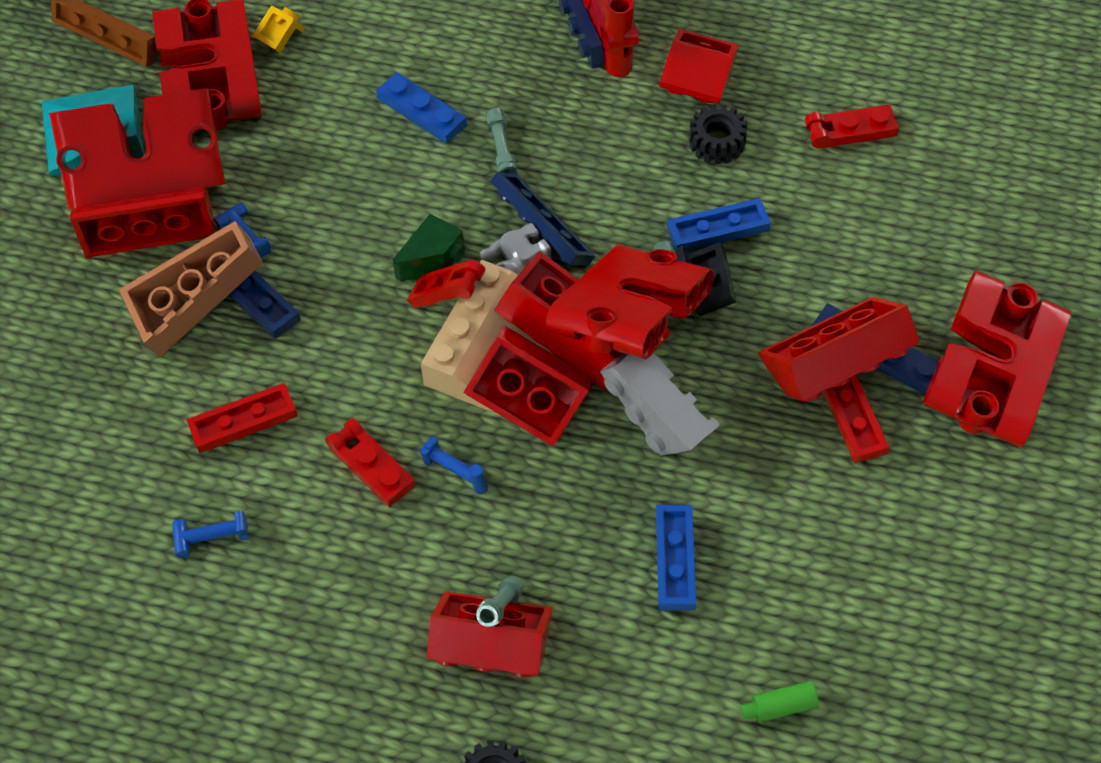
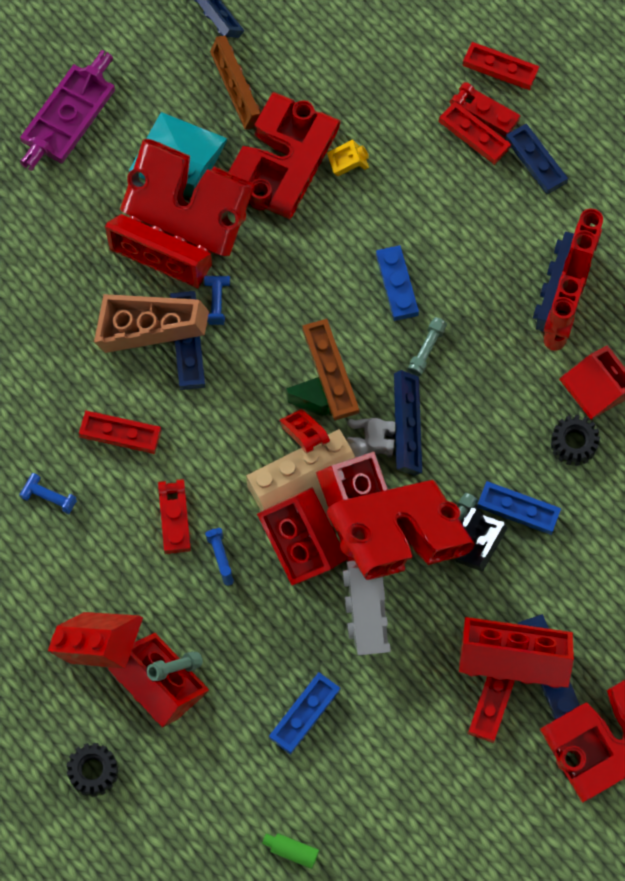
camera: 35 degrees right, 10 degrees up
none -> red slope [48,612,143,669]
none -> dark orange plate [302,319,360,421]

